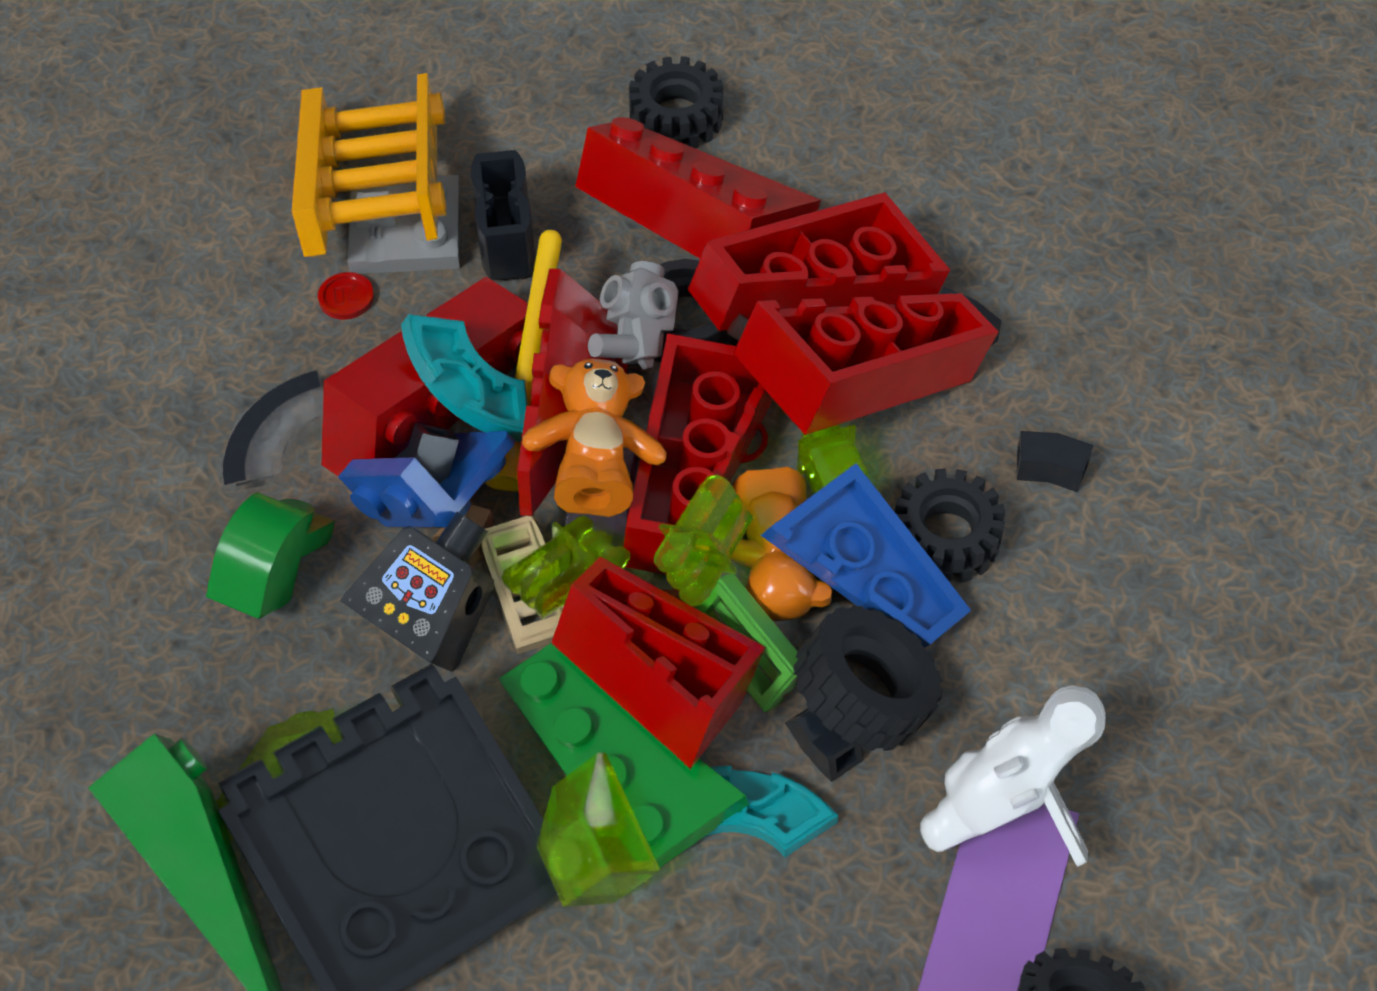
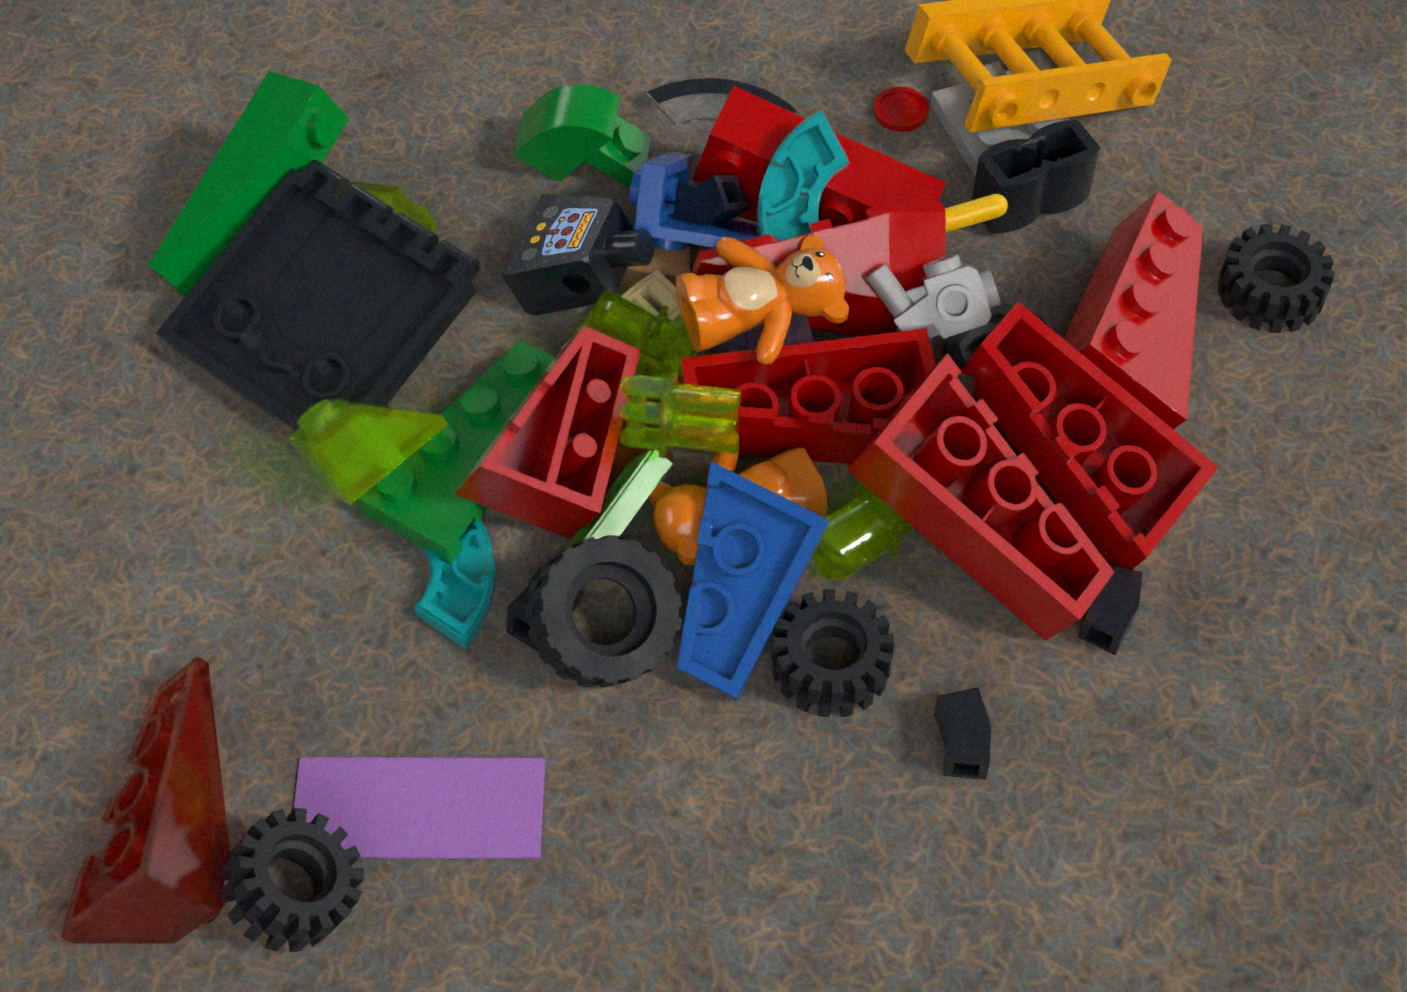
camera: 70 degrees right, 0 degrees up
white piece [920,685,1106,867] -> none

